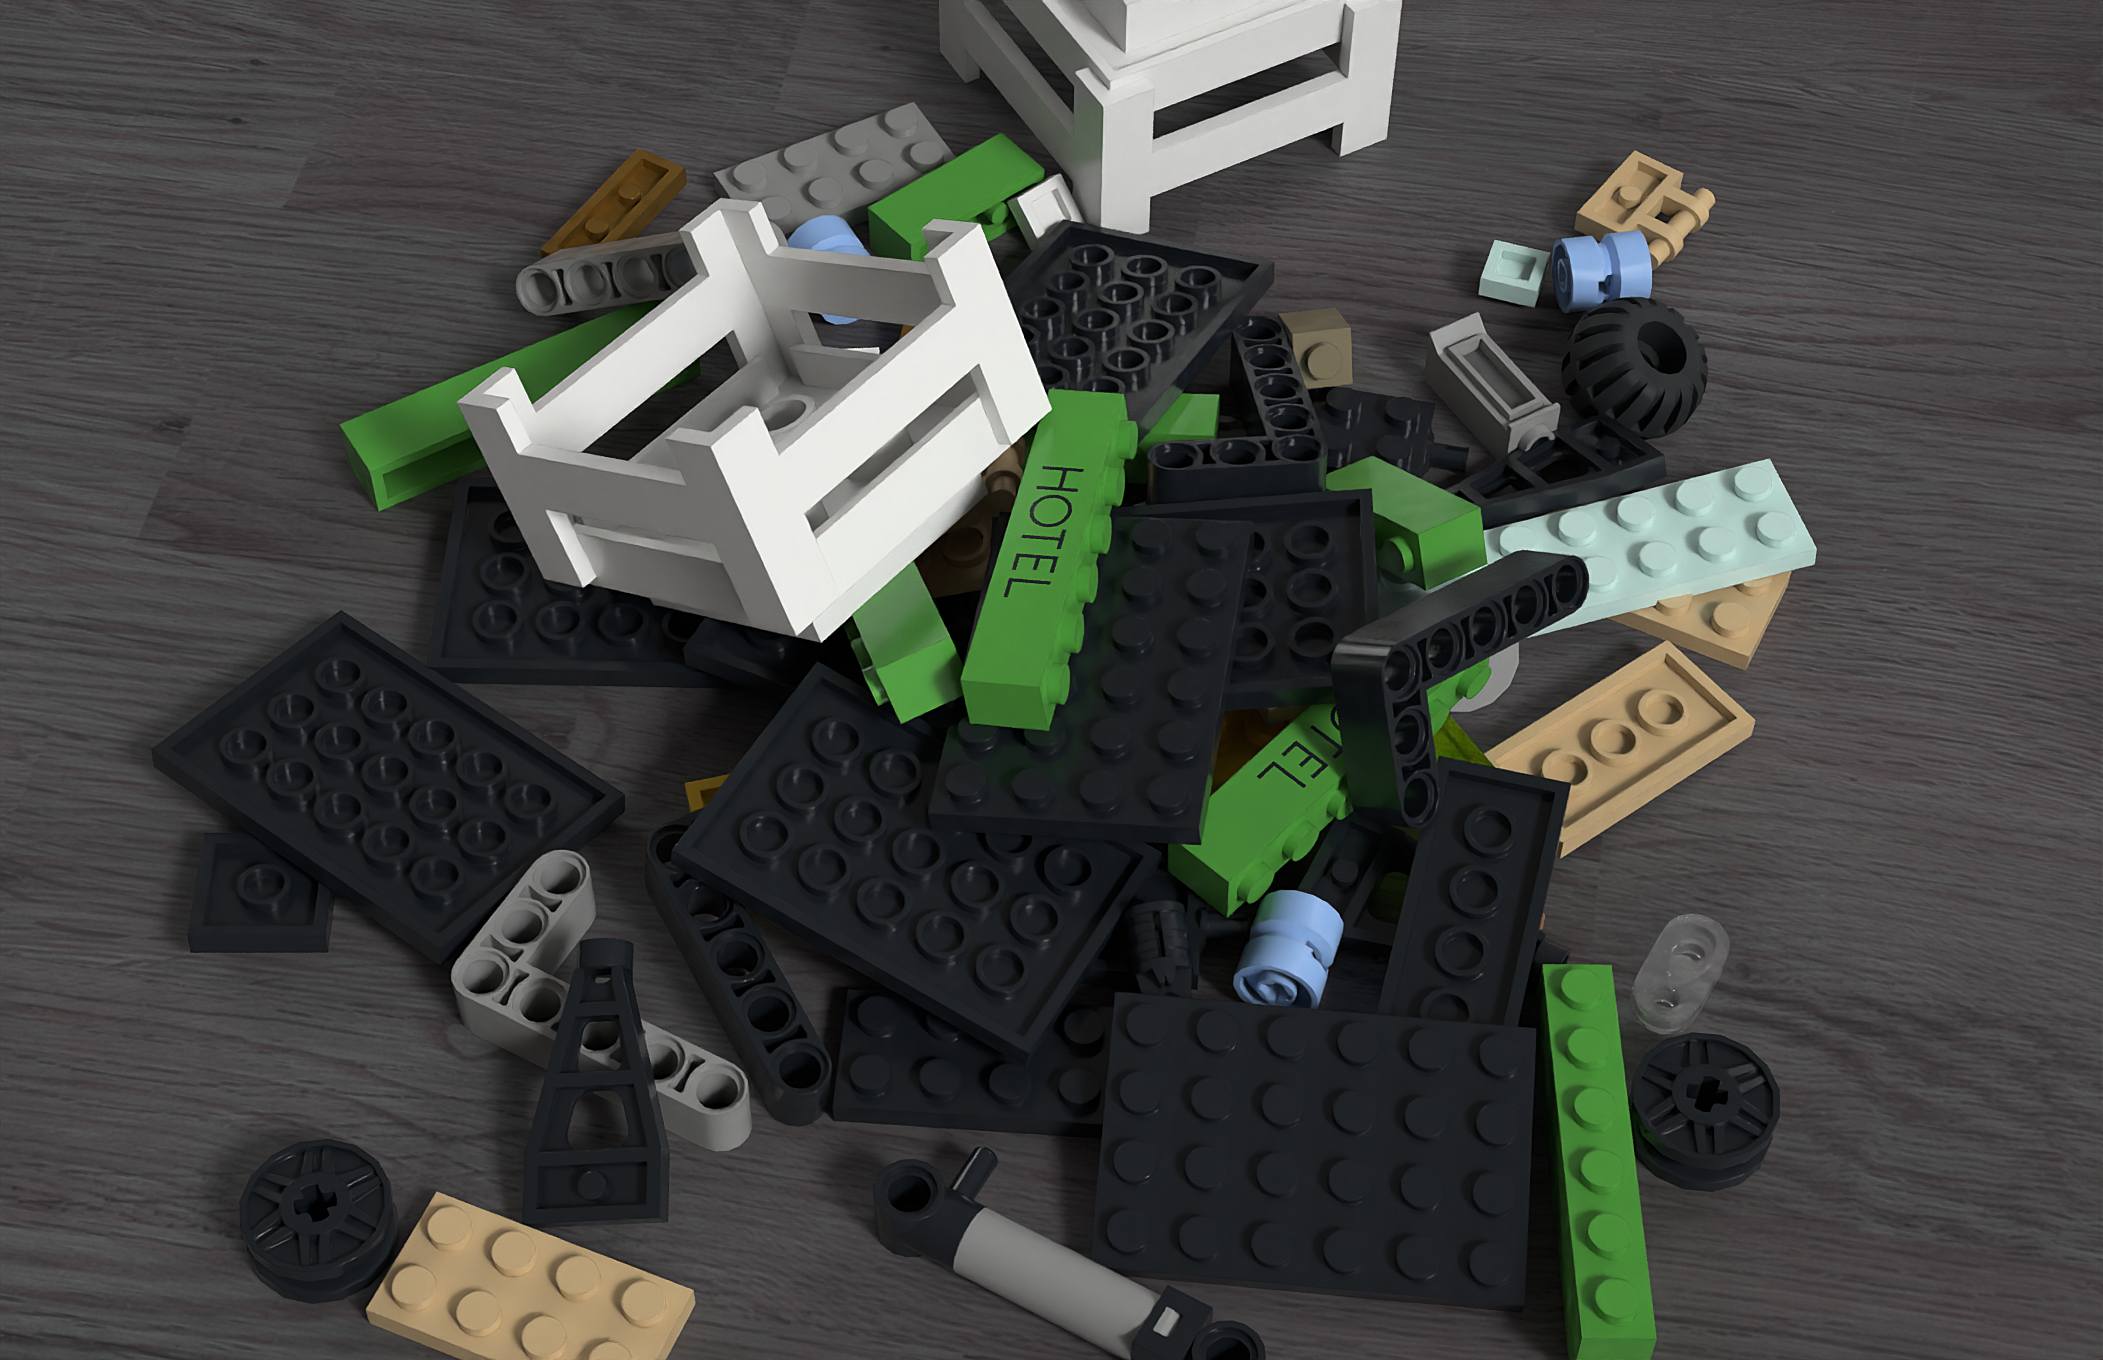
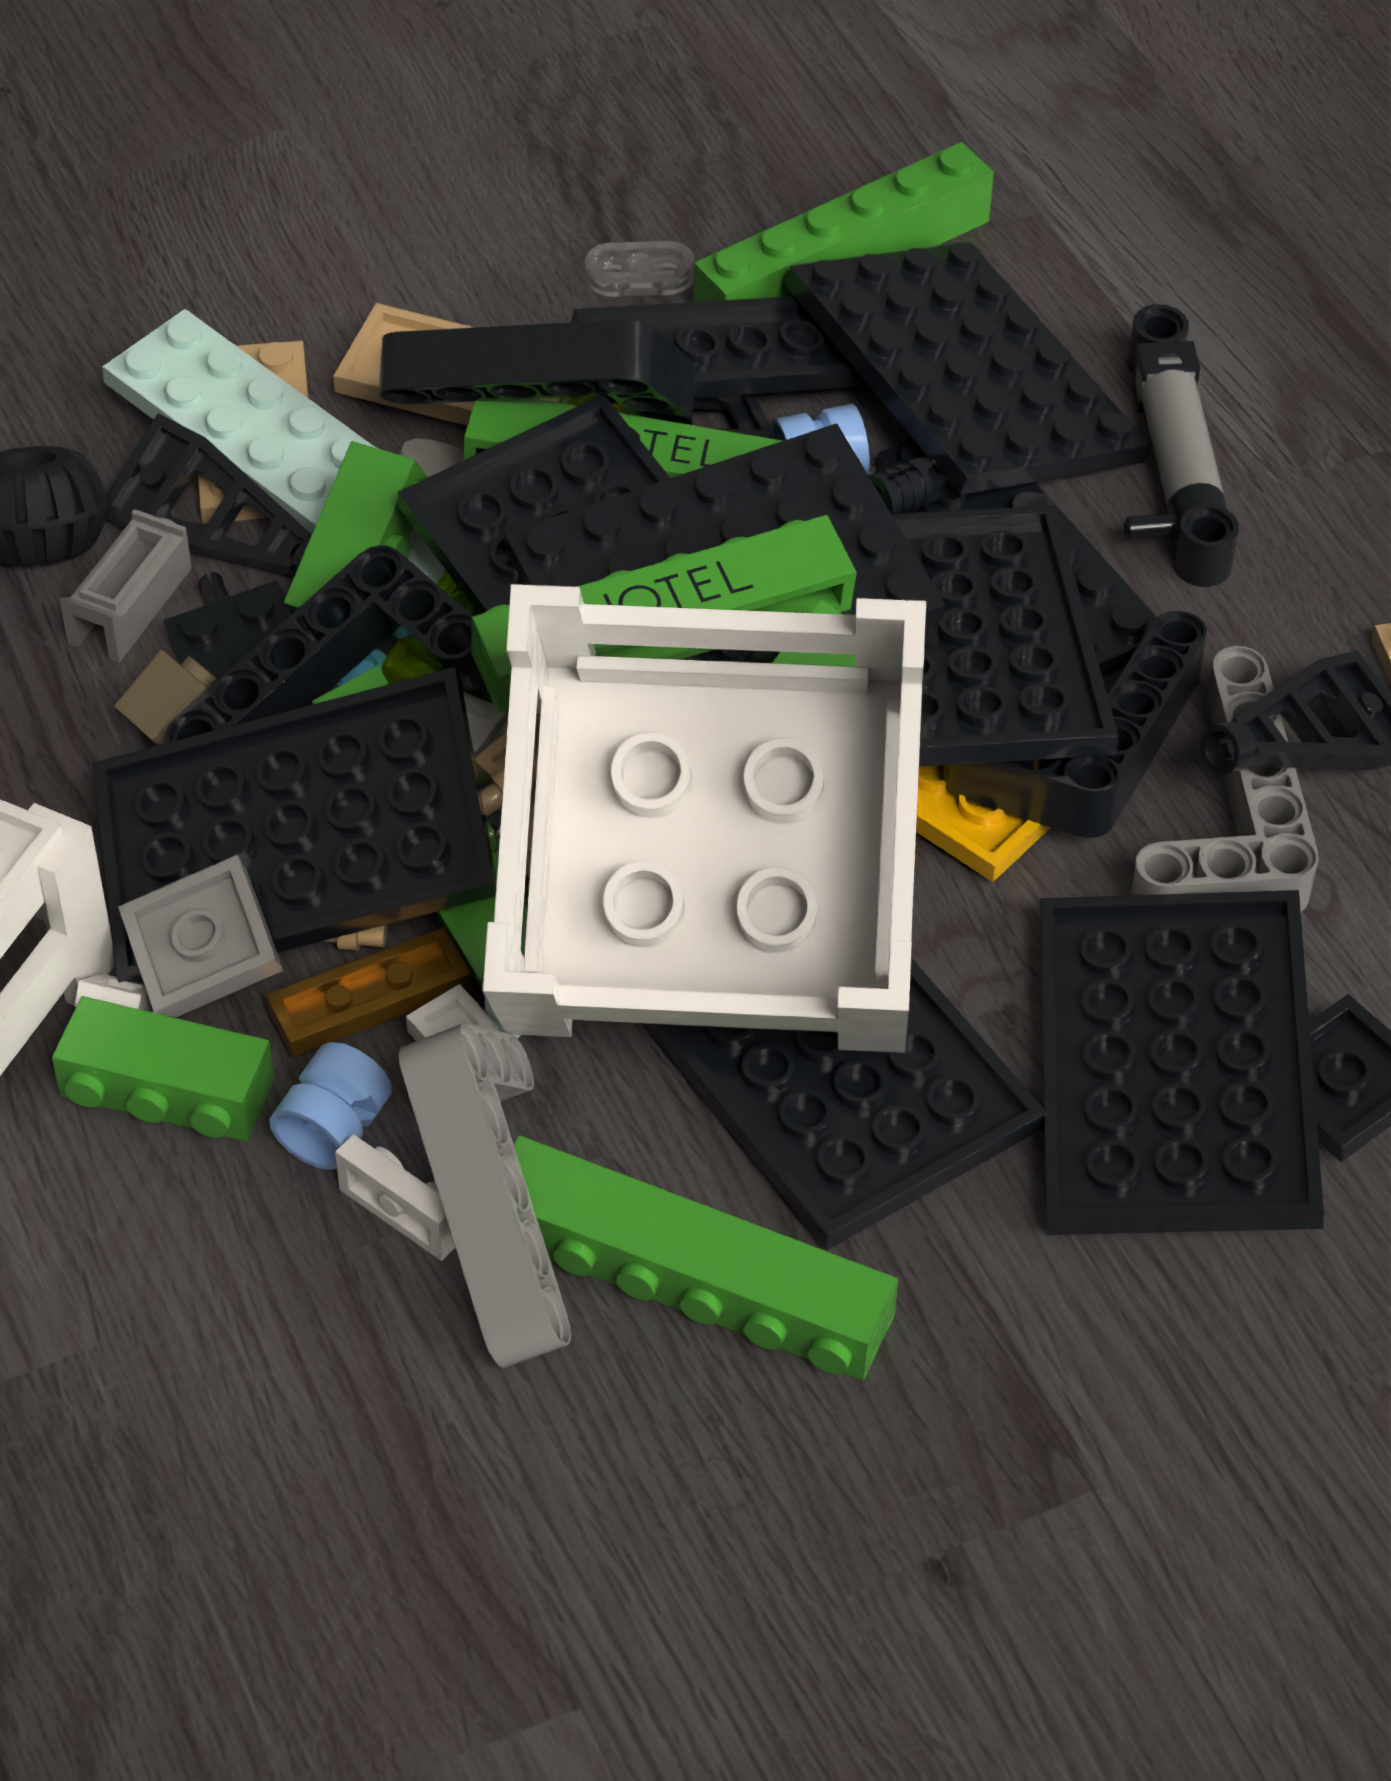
camera: 125 degrees left, 0 degrees up
pearl gold plate [540,148,687,275] -> none
light grey plate [713,102,956,241] -> none
black wheel [1628,1032,1780,1192] -> none
none -> light grey plate [118,855,283,1018]

